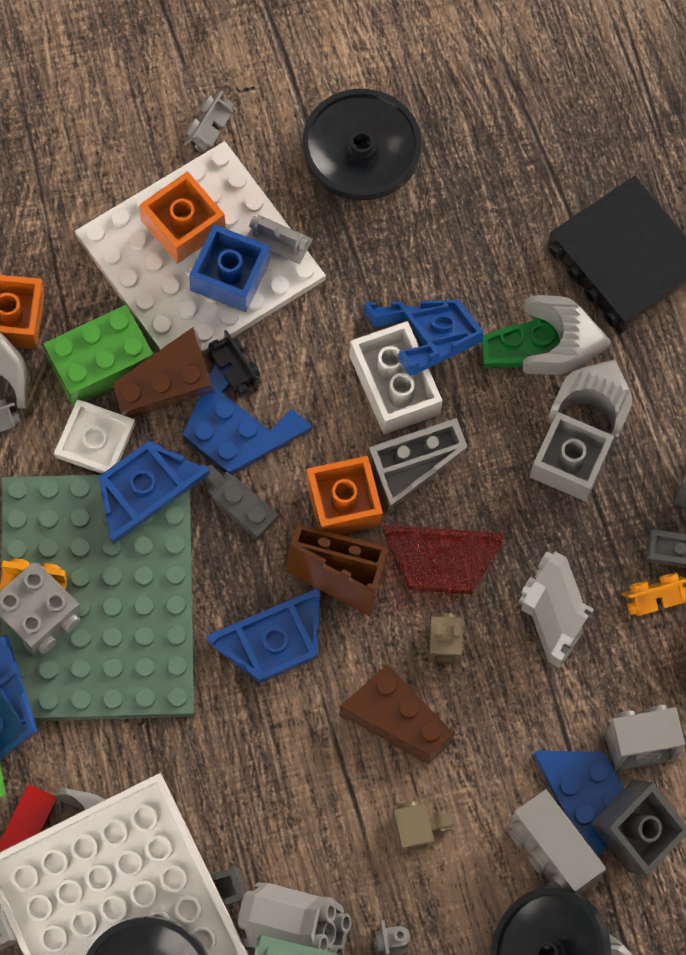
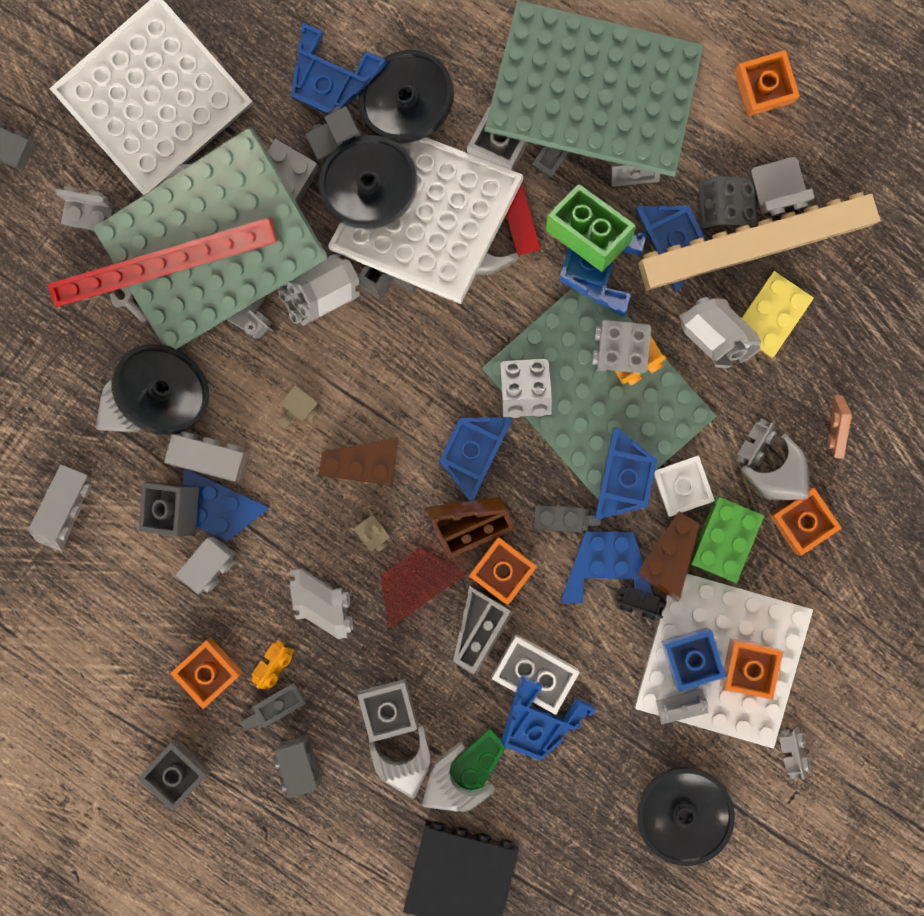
camera: 145 degrees right, 20 degrees up
none -> light grey bracket [500,359,552,418]

